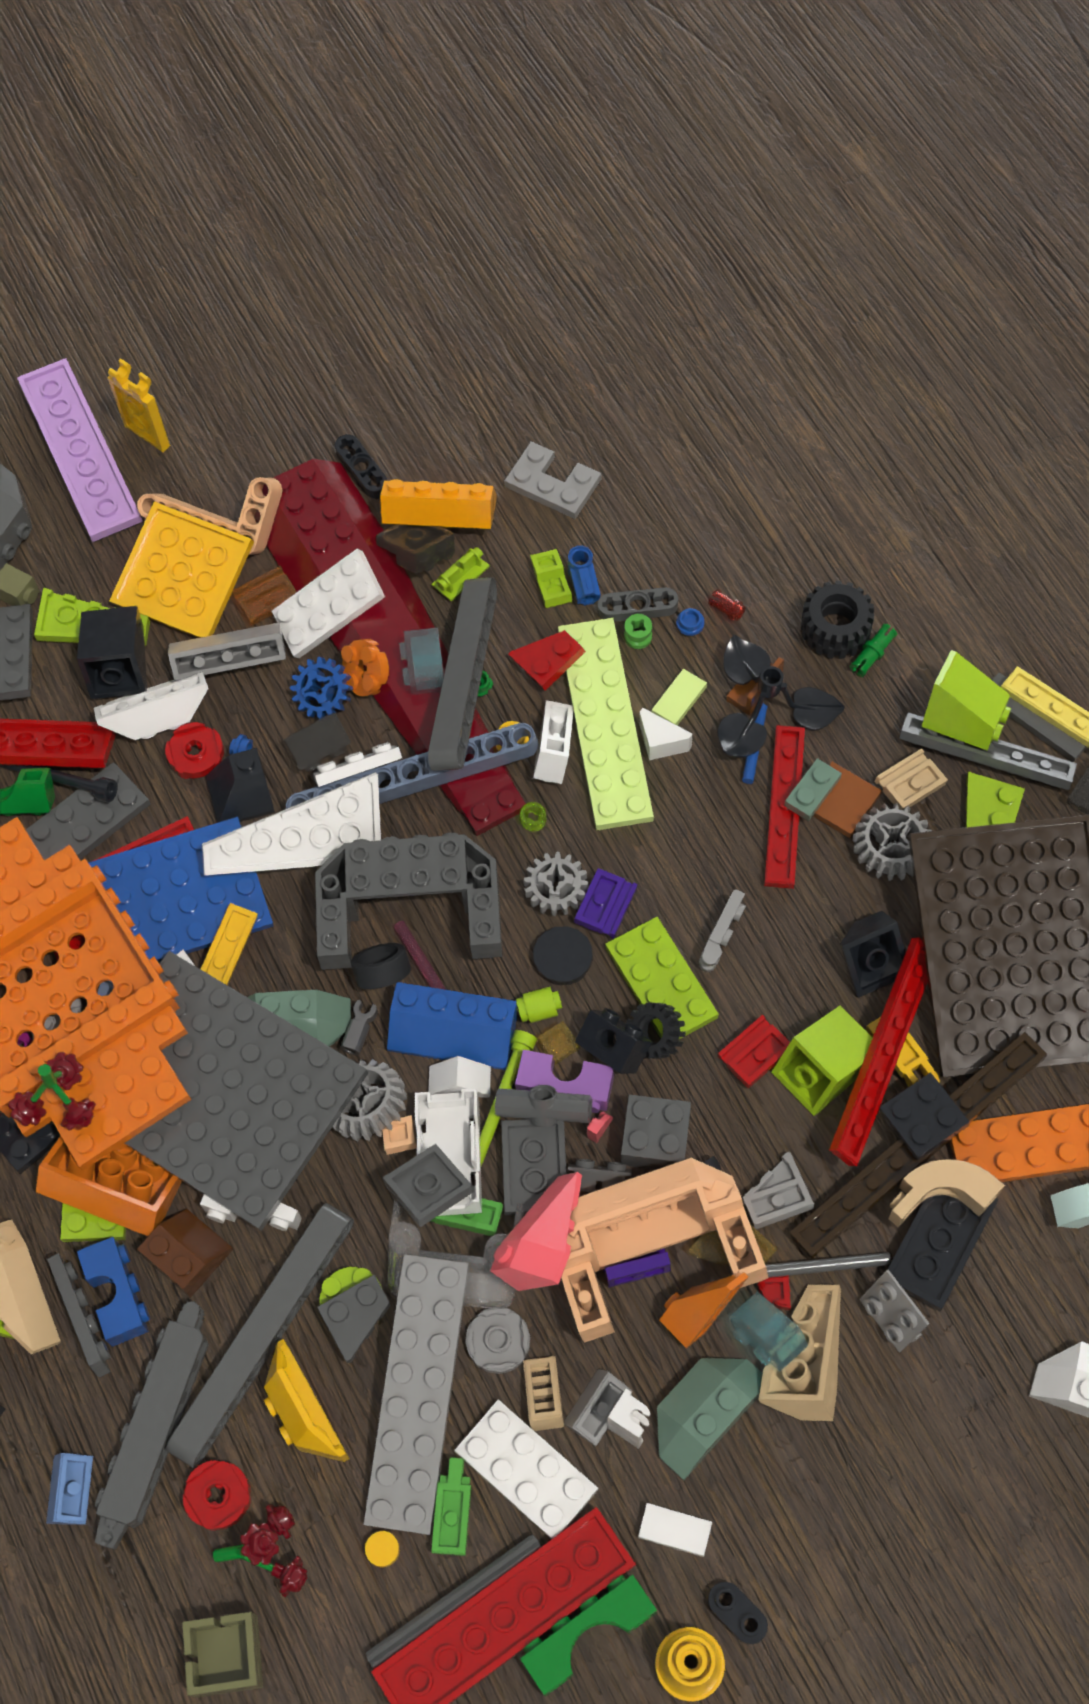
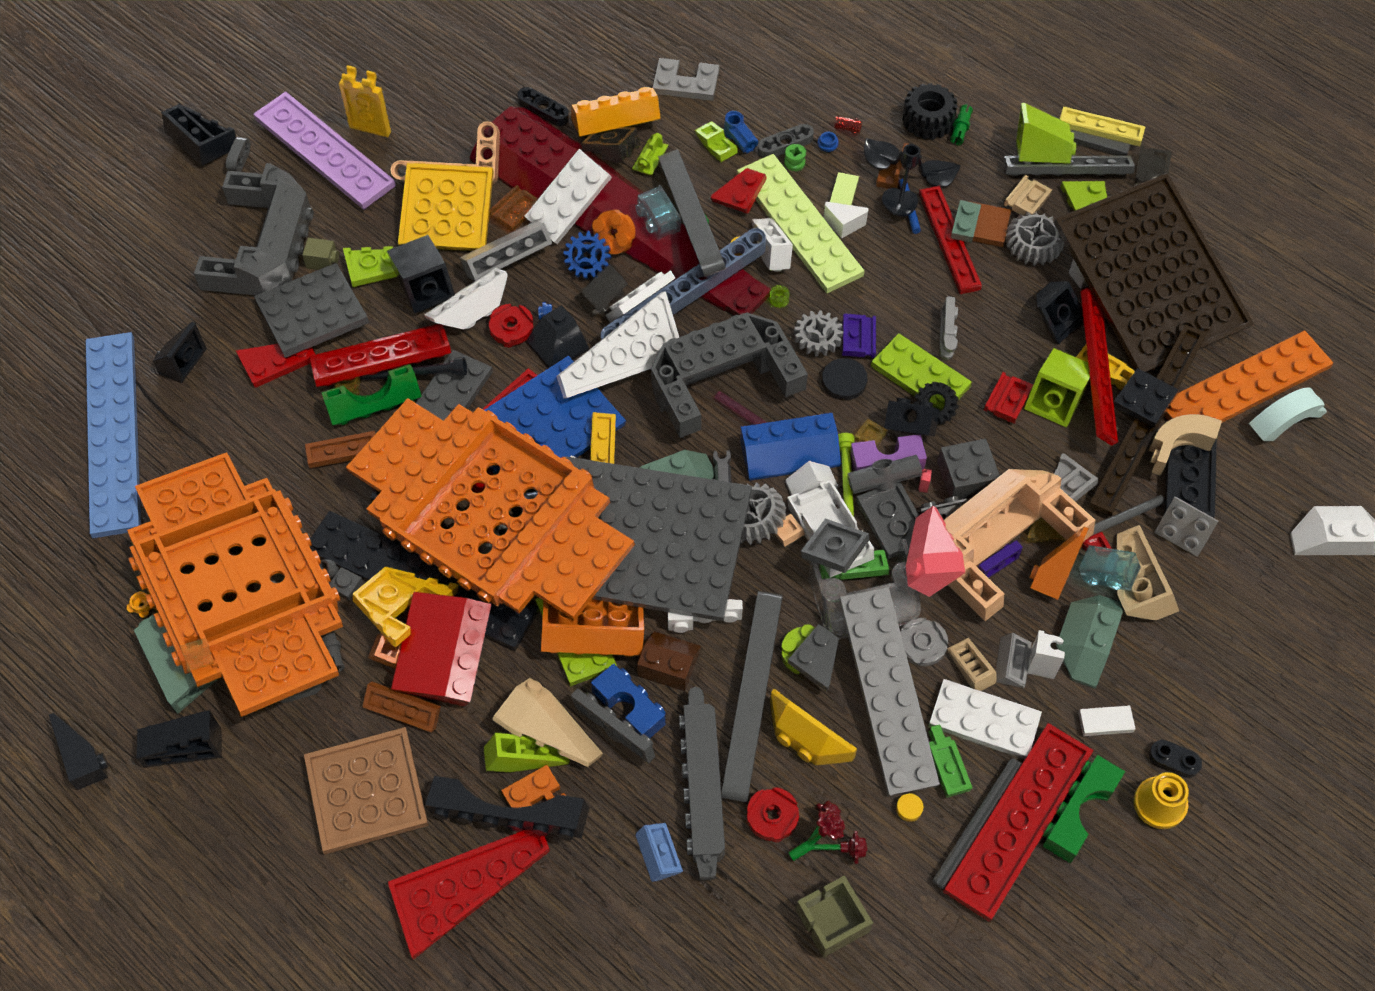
camera: 25 degrees left, 5 degrees down
dark red plant [8,1052,96,1130] -> none
black tyre [351,943,412,989] -> none
lime brick [516,986,563,1023] -> none

